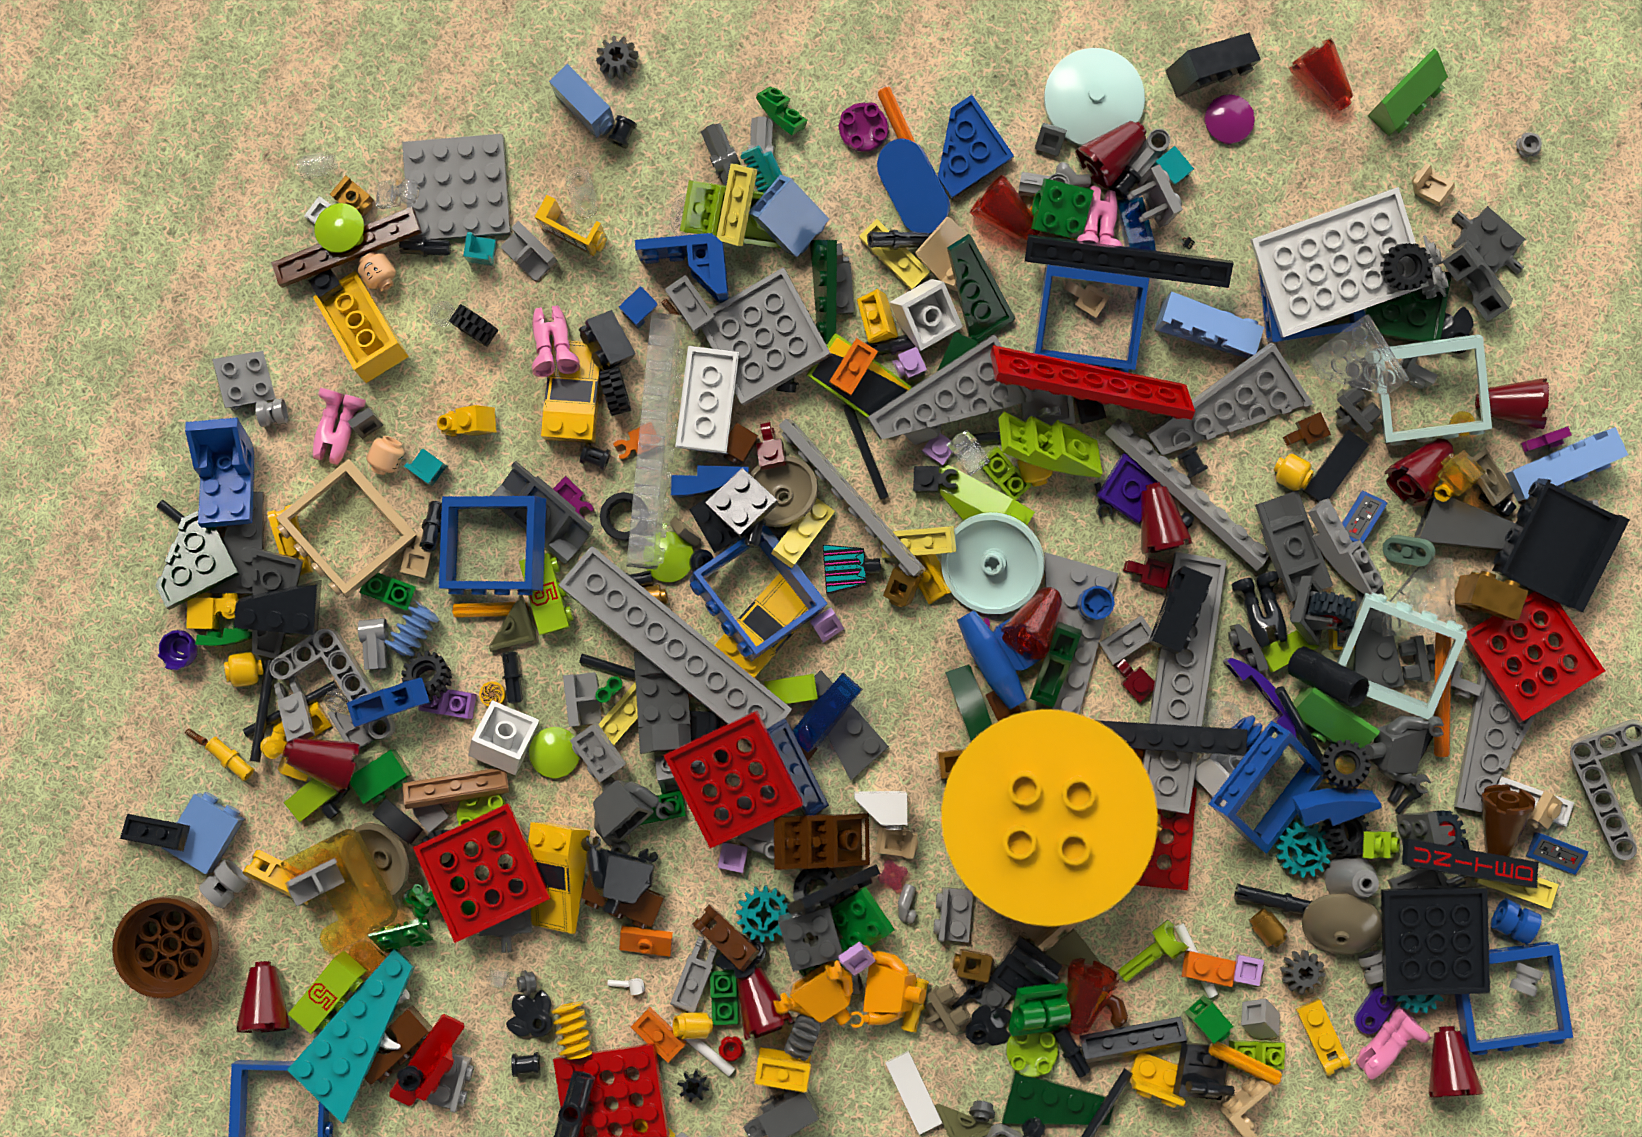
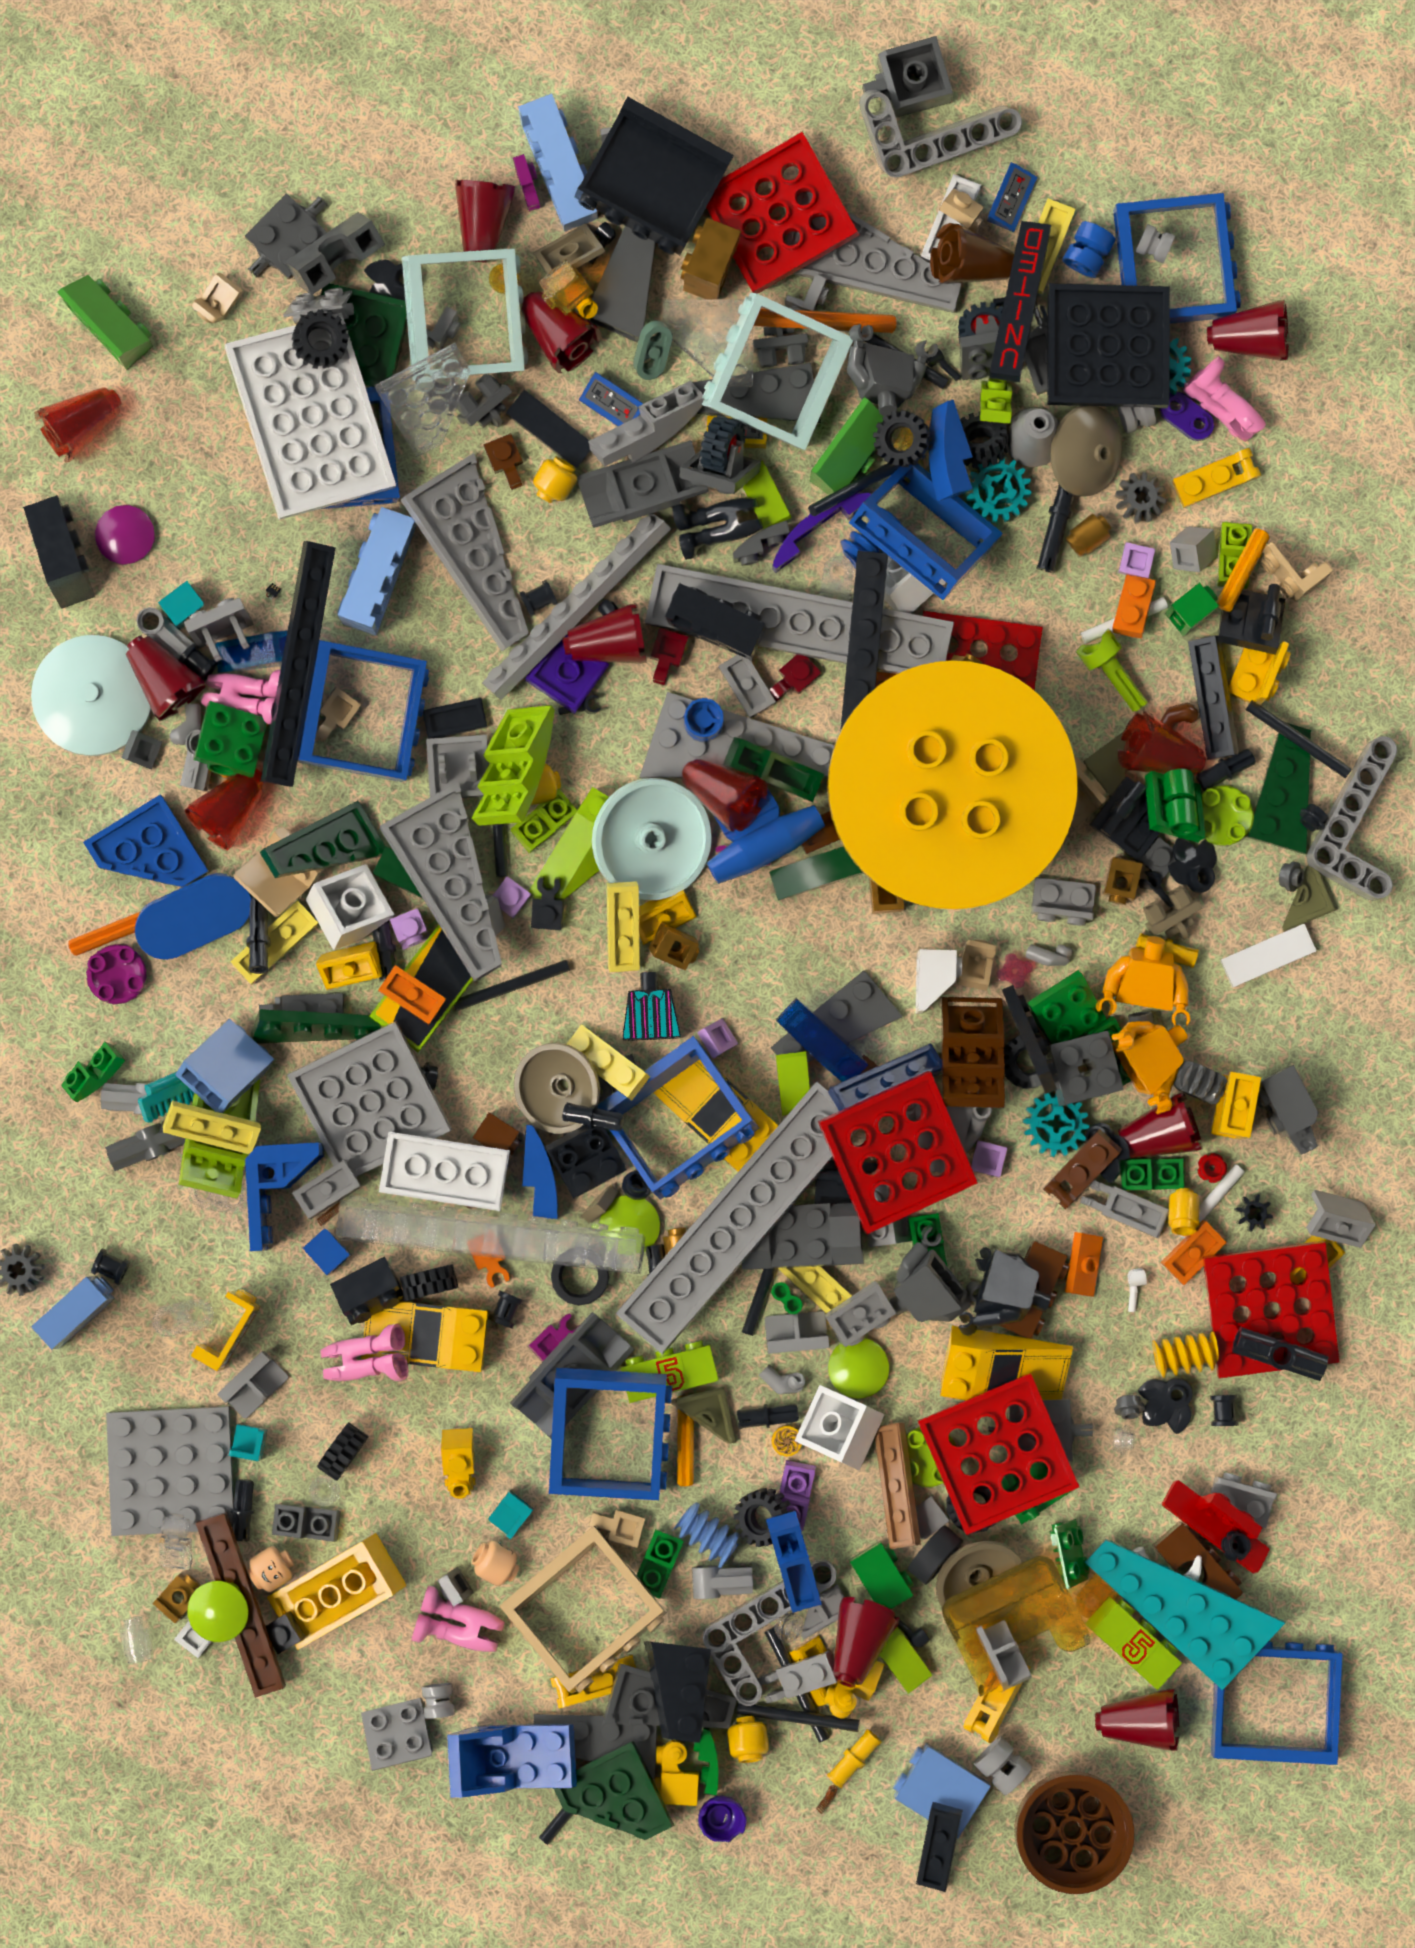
camera: 90 degrees left, 0 degrees up
green piece [402,884,433,918] -> none
black pin [419,501,442,551] -> none
plate [705,468,779,539] -> none
plate [756,422,786,470] -> none
light grey plate [779,419,926,576] -> none
lavender plate [838,941,876,976] -> none
clear brick [946,430,990,476] -> none
red plate [990,345,1195,420] -> none
black piece [1288,646,1369,708] -> none
light grey plate [1516,133,1542,157] -> none
none -> dark grey slope [272,1504,341,1542]
none -> light grey arm [759,1365,805,1395]

